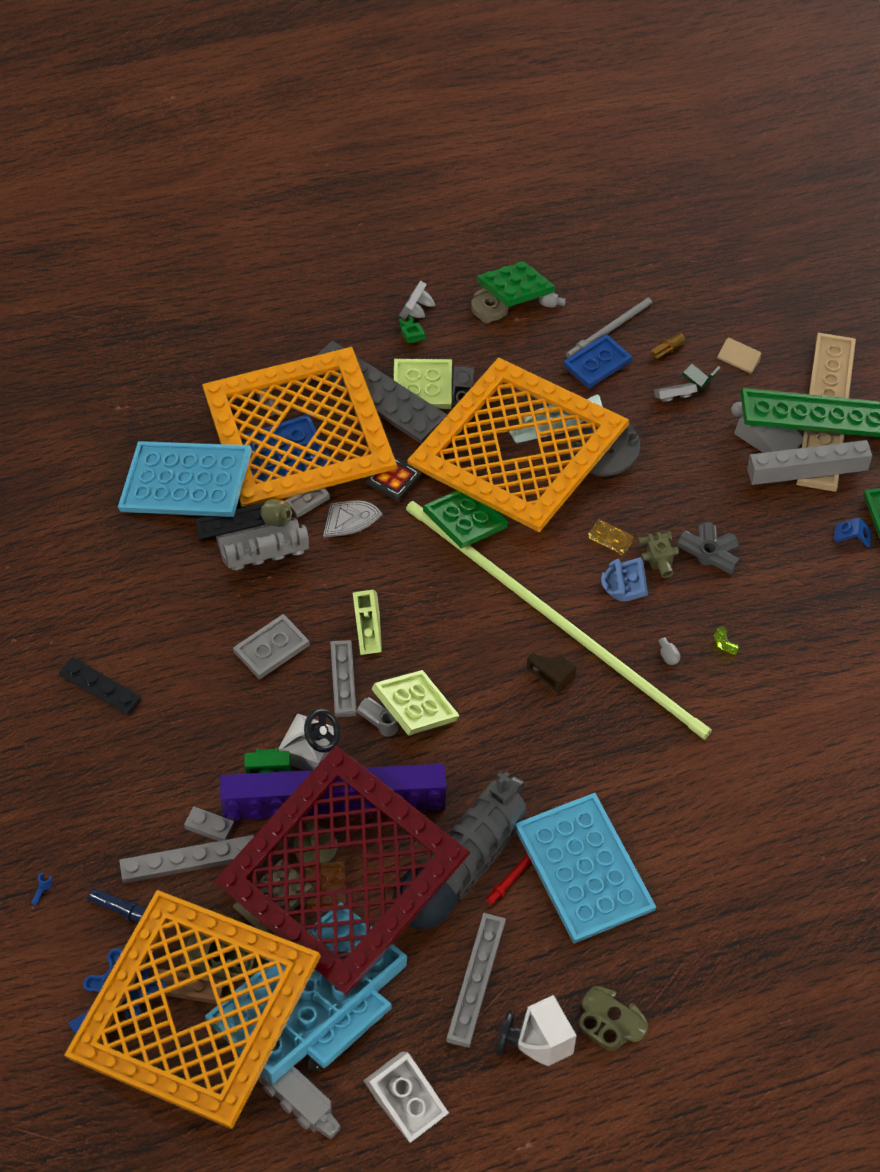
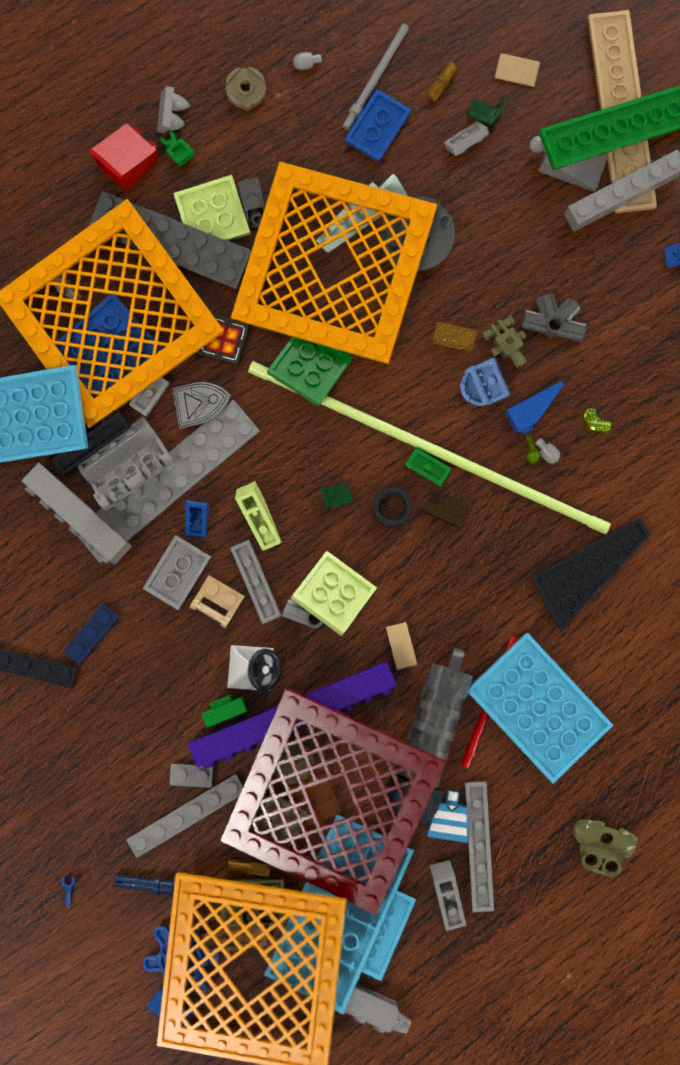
camera: 15 degrees left, 30 degrees up
olive head [261,499,292,527] -> none
white slope [363,1052,449,1143] -> none
green plate [477,261,555,307] -> none
white piece [495,995,577,1066] -> none
none -> light grey brick [22,462,132,565]
none -> dark blue plate [63,603,121,665]
none -> light grey plate [78,399,260,563]
none -> slope [89,123,159,192]
none -> blue slope [185,500,210,537]
none -> tan plate [190,575,245,629]
none -> dark green bracket [320,482,353,509]
none -> black tyre [373,487,412,527]
none -> tan slope [386,622,417,671]
none -> green plate [405,448,451,487]
none -> torso [426,790,468,843]
none -> light grey slope [429,860,466,931]
none -> blue slope [505,381,564,435]
none -> clear neon green hand [526,434,540,464]
none -> black wing [530,517,651,632]

